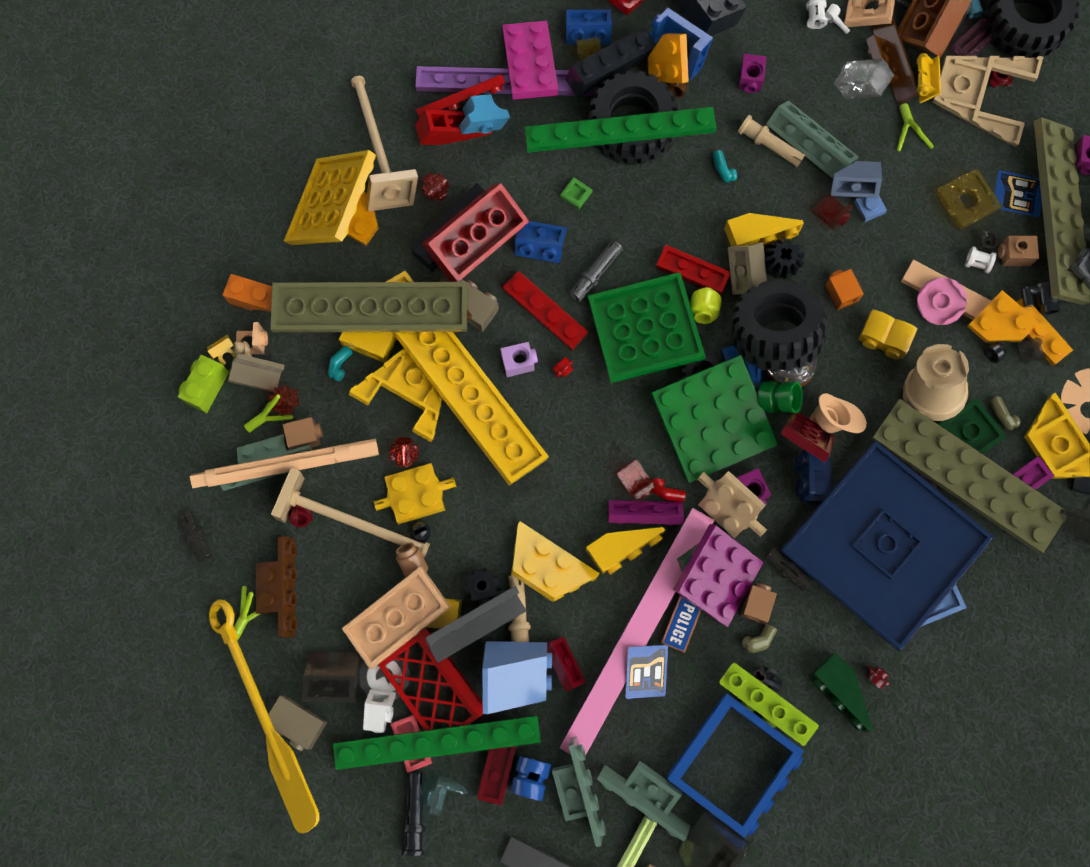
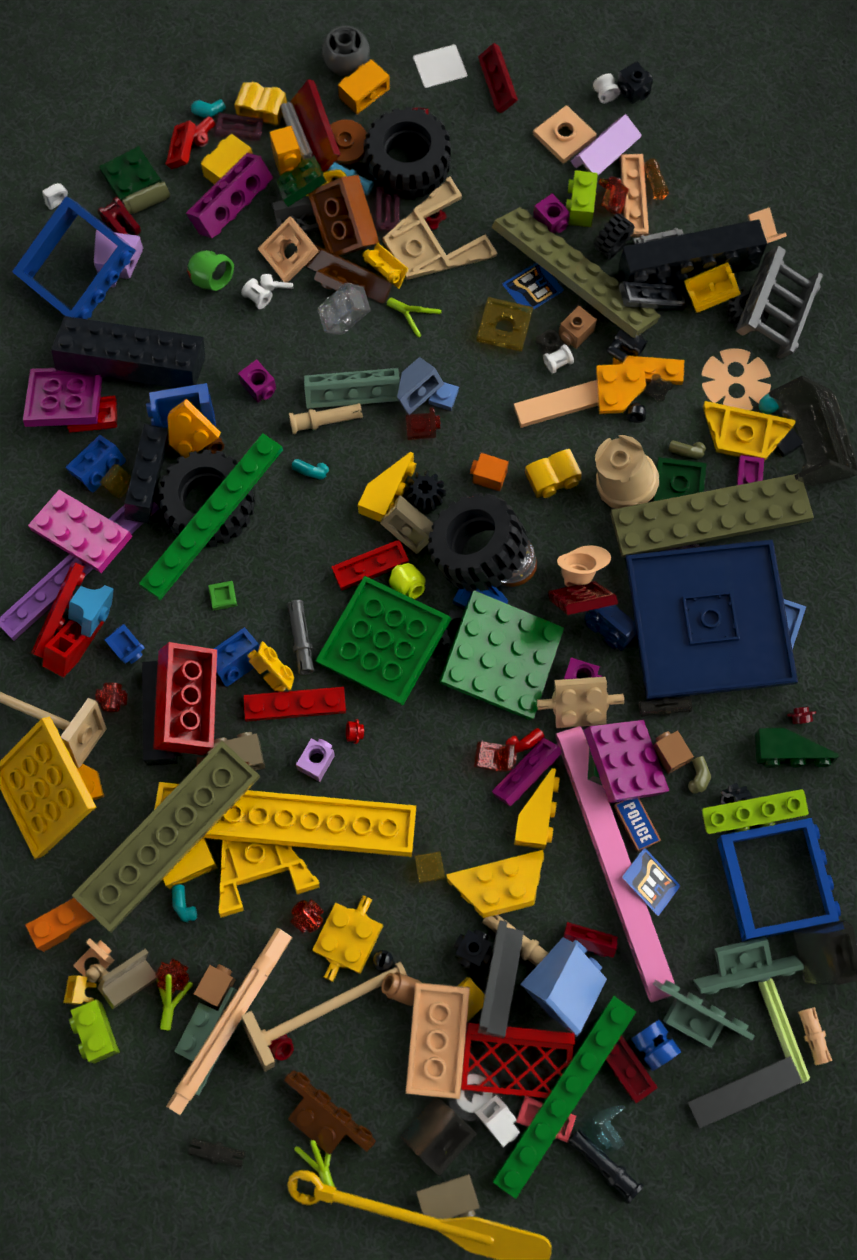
camera: 50 degrees left, 5 degrees down
green wheel [758,381,803,414] -> none
bright pink tile [917,277,967,325] -> none
none -> blue bracket [104,624,145,664]
none -> yellow hinge [247,641,294,692]
none -> clear yellow plate [415,851,445,883]

